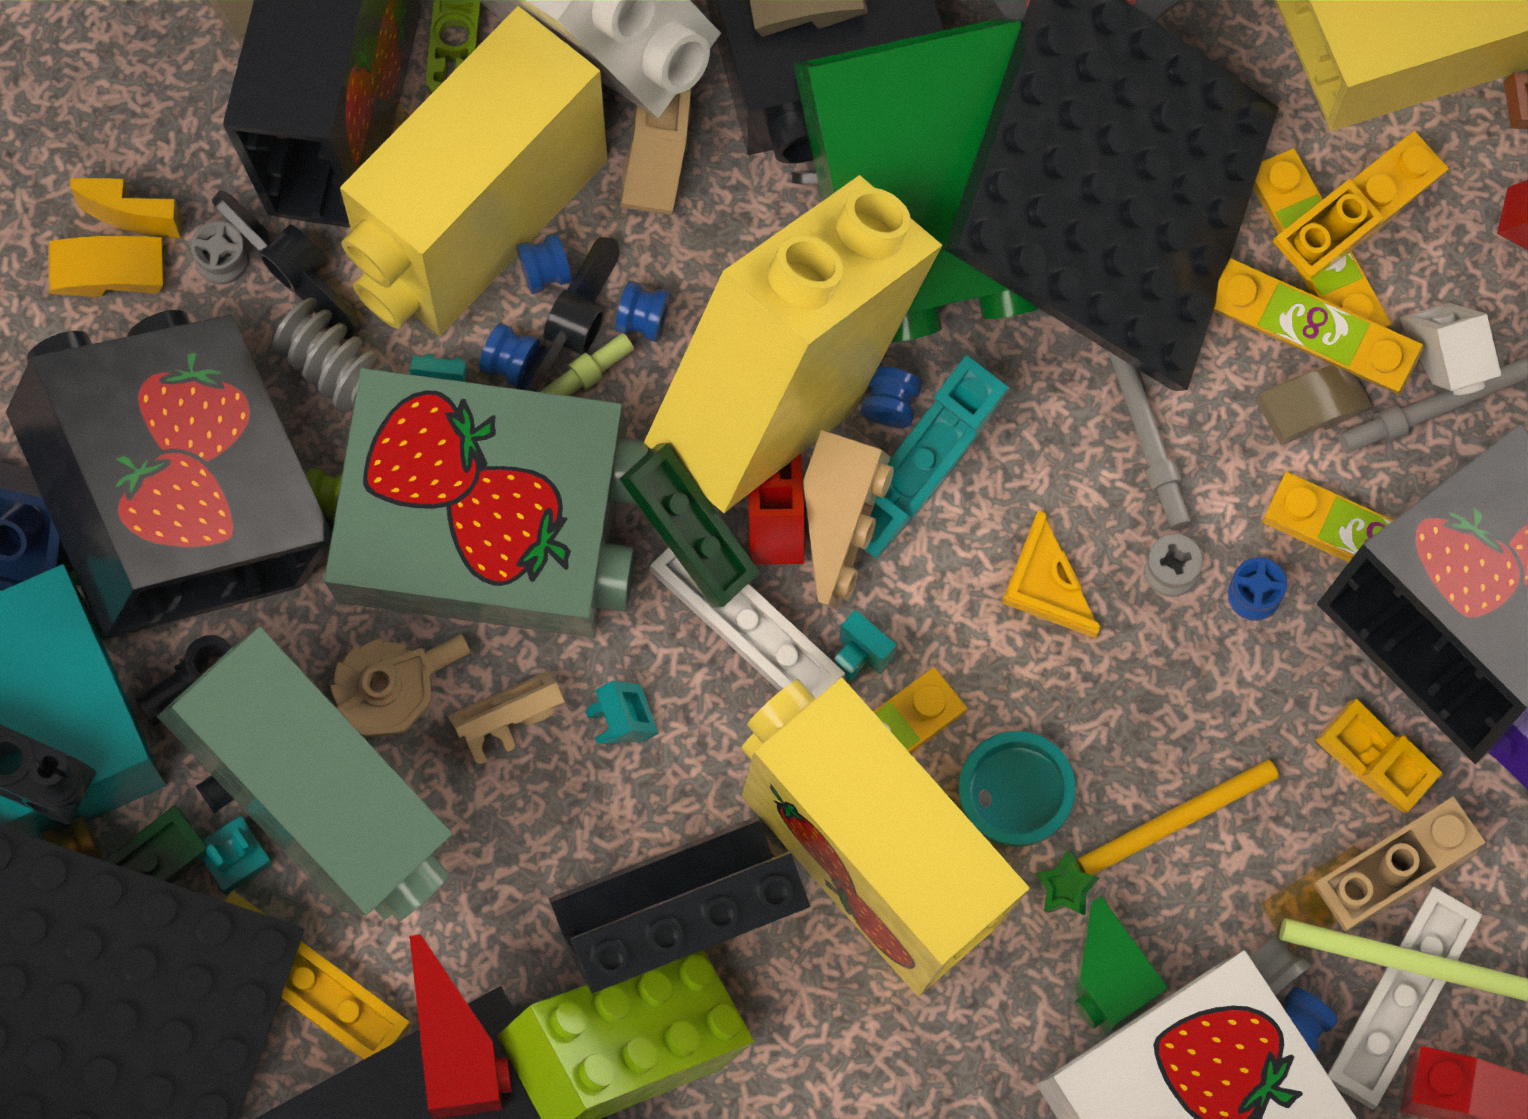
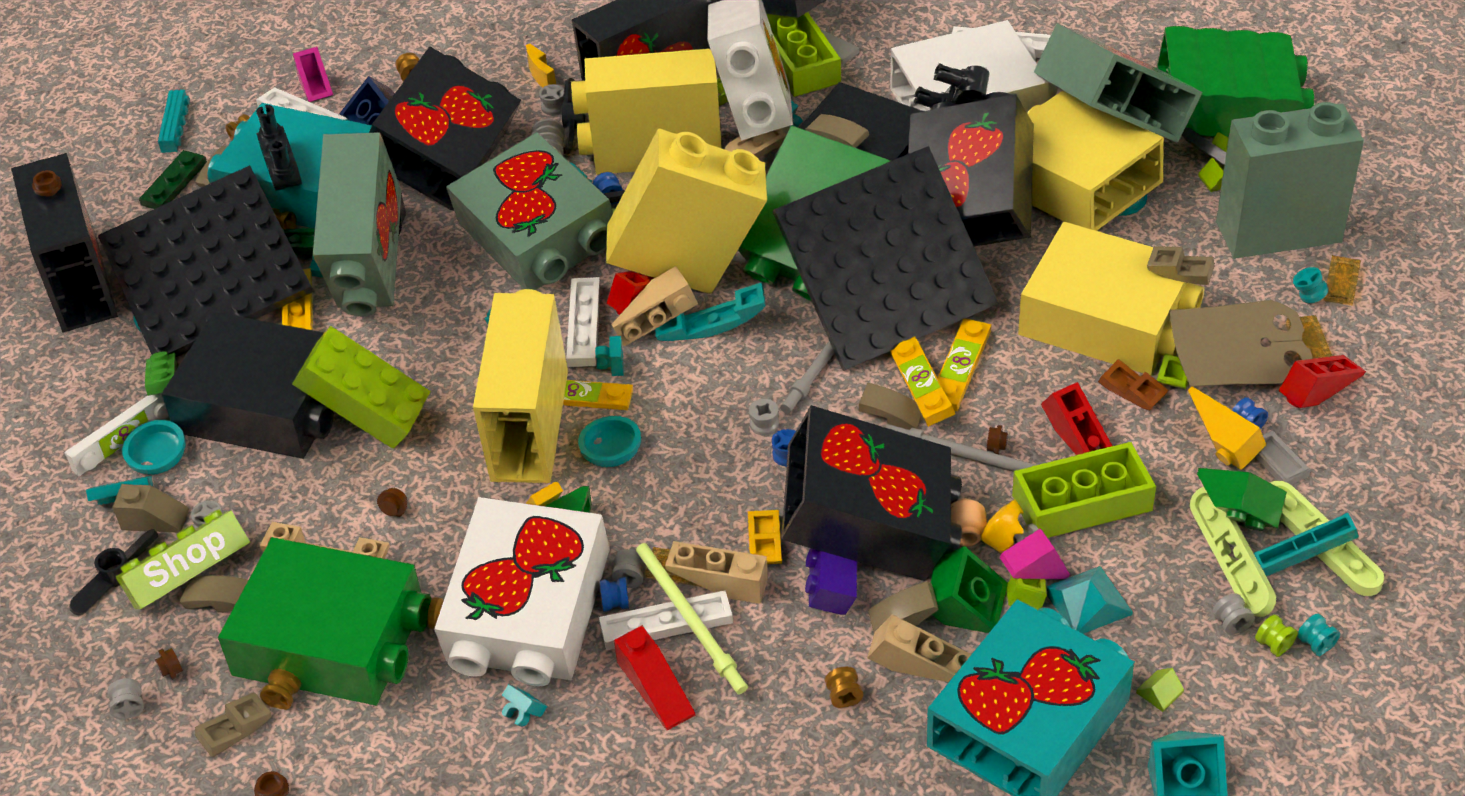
camera: 50 degrees right, 25 degrees down
yellow slope [48,236,163,297] -> none
tan piece [331,634,471,737] -> none
red slope [409,934,512,1119] -> none
tan plate [447,671,565,764] -> none
black panel [548,817,811,994] -> none
dark green plate [619,443,760,608] -> none
blue wheel [861,367,922,428] -> none
yellow tile [1002,511,1100,639] -> none
green piece [1036,851,1100,915] -> none
yellow bar [1076,759,1279,875] -> none
yellow slope [1272,131,1449,281] -> none
white slope [1400,303,1501,395] -> none
none -> yellow tile [526,482,563,506]
none -> reddish brown plate [987,425,1008,454]

